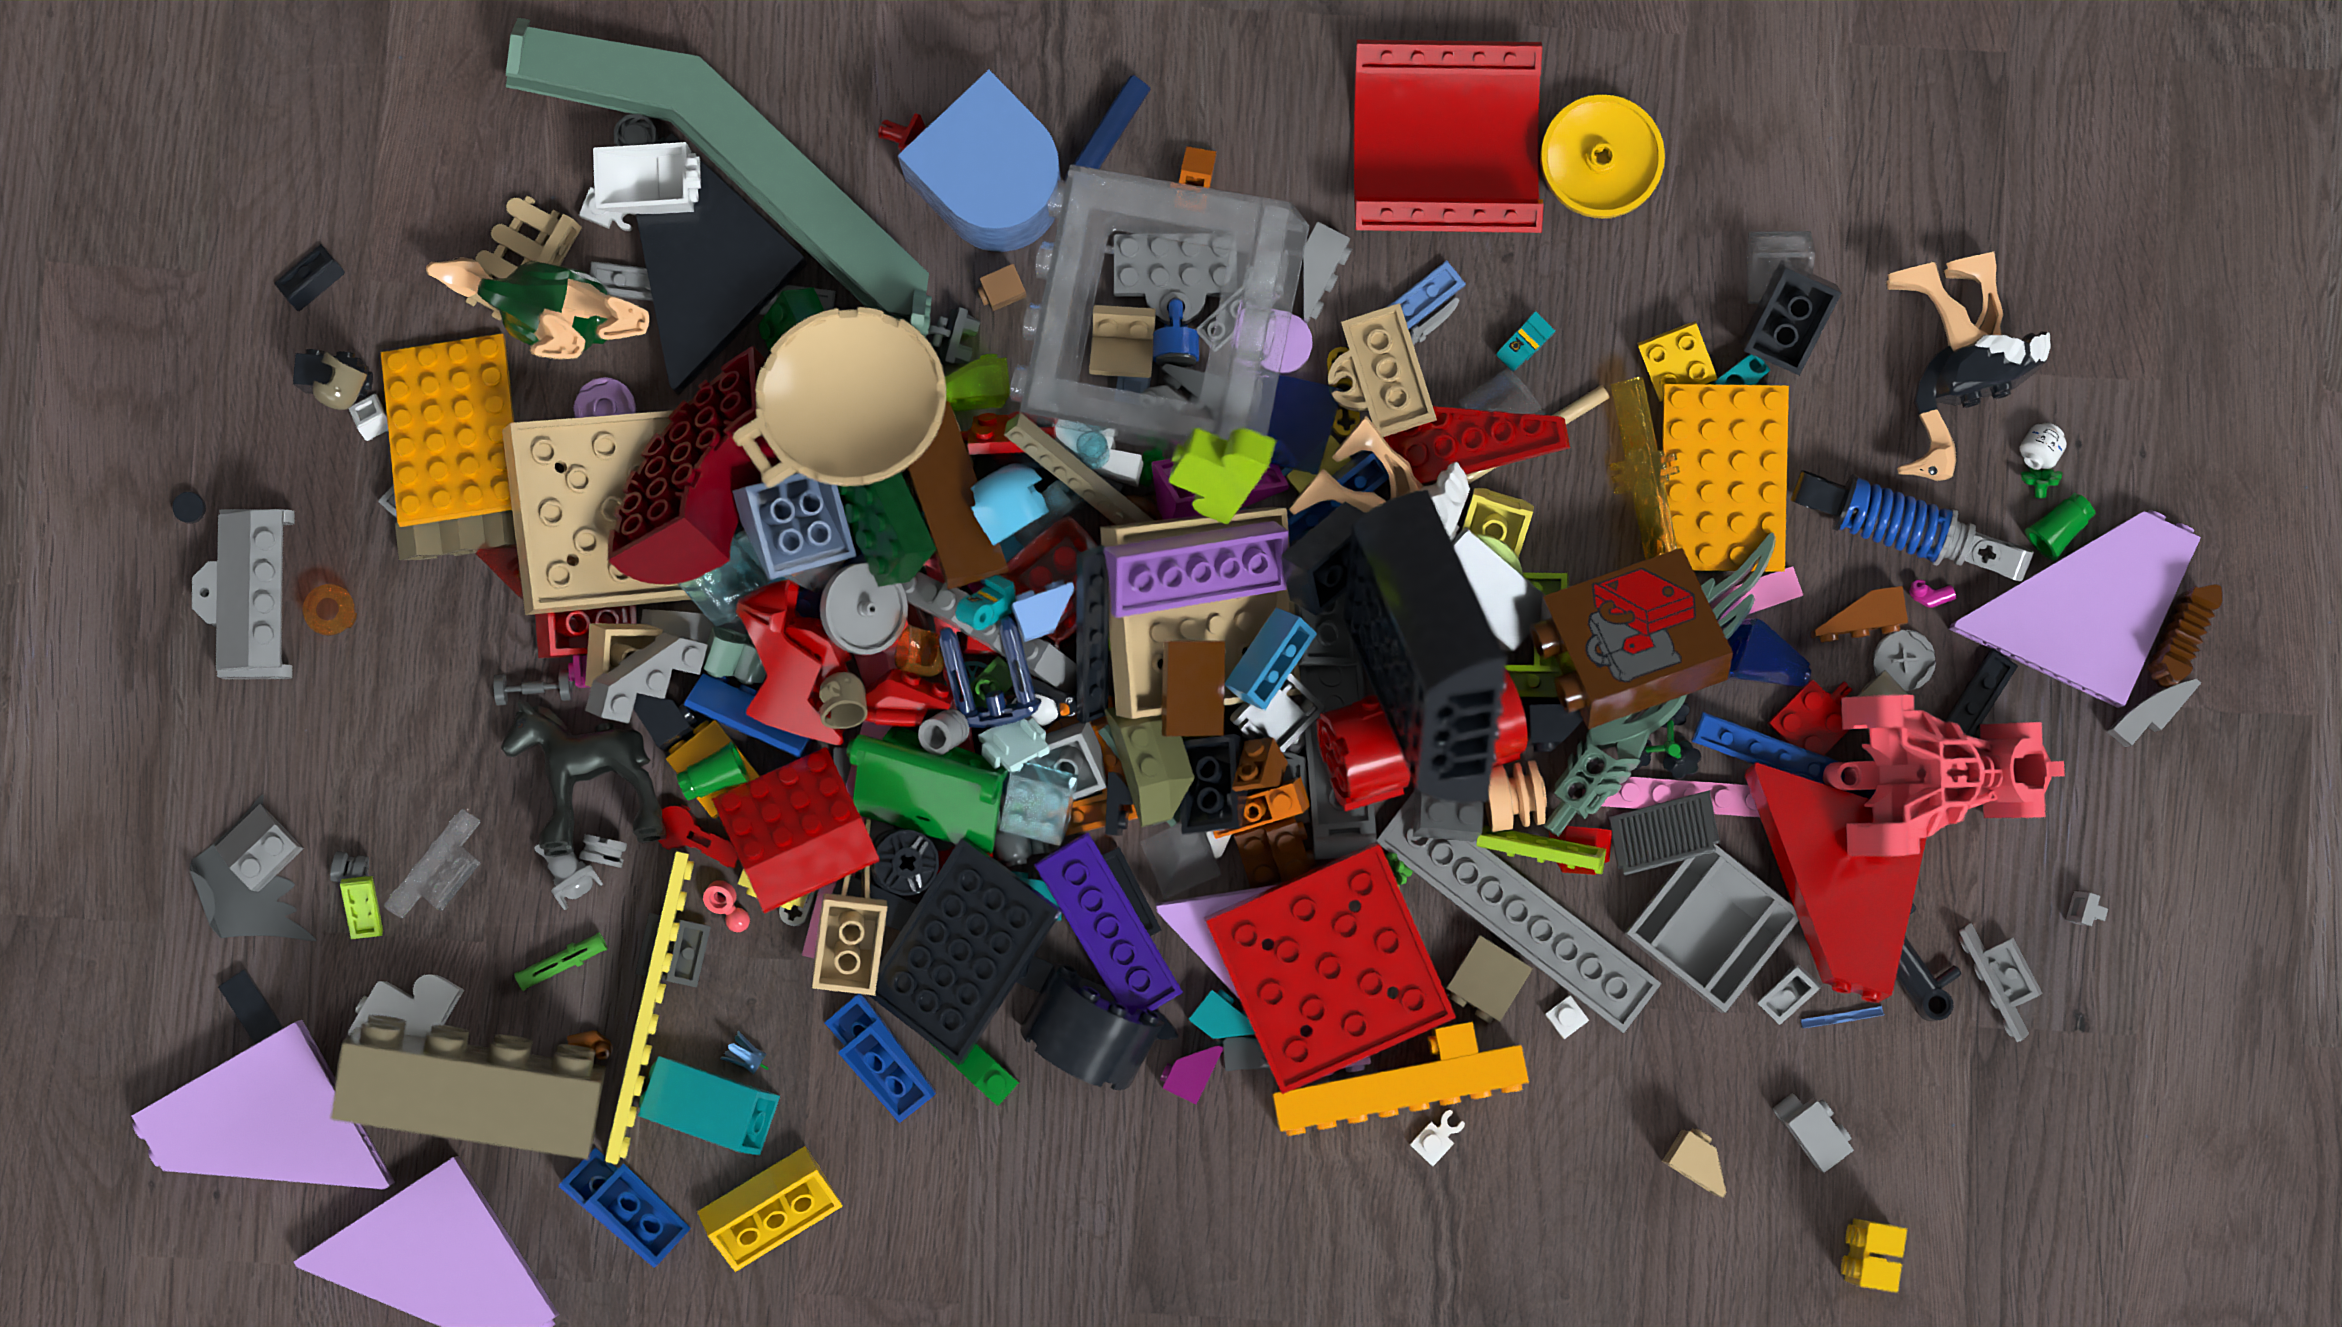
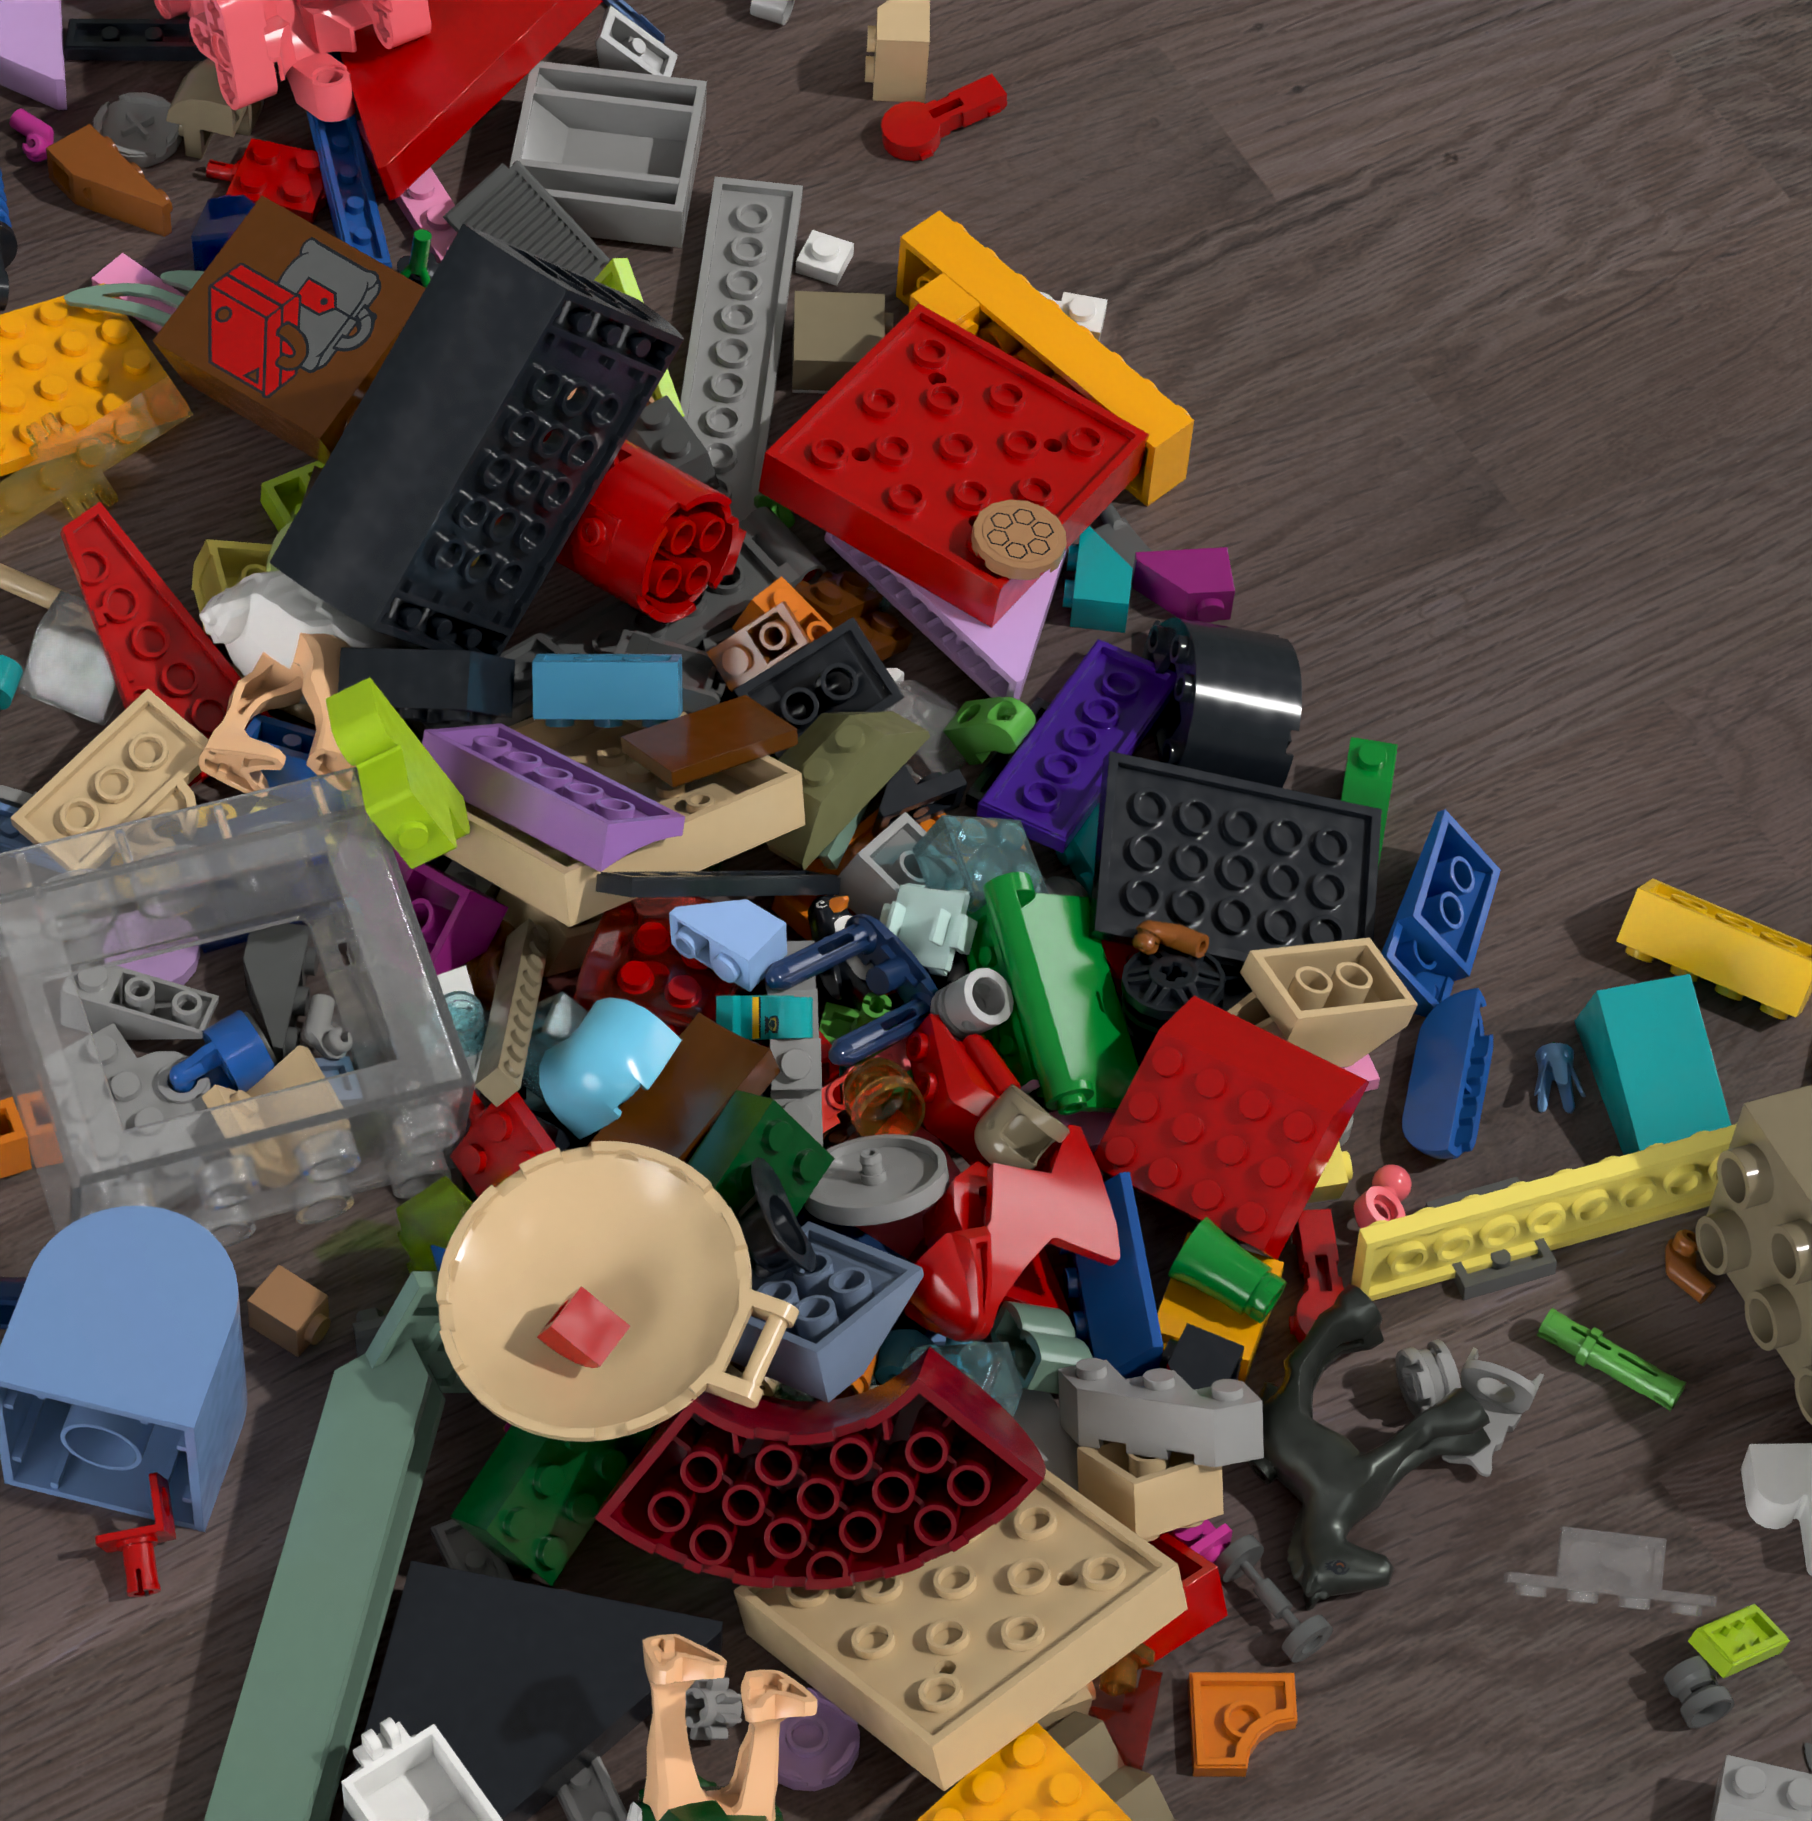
camera: 125 degrees left, 30 degrees down
none -> brick [537,1286,631,1368]
none -> light grey gear [685,1677,742,1740]
none -> black piece [736,1157,817,1278]
none -> red piece [881,73,1007,161]
none -> bright green leg [943,697,1036,765]
none -> medium nougat tile [971,500,1067,580]
none -> dark orange arm [1132,920,1209,958]
none -> orange tile [1187,1672,1298,1777]
none -> blue brick [1402,988,1493,1159]

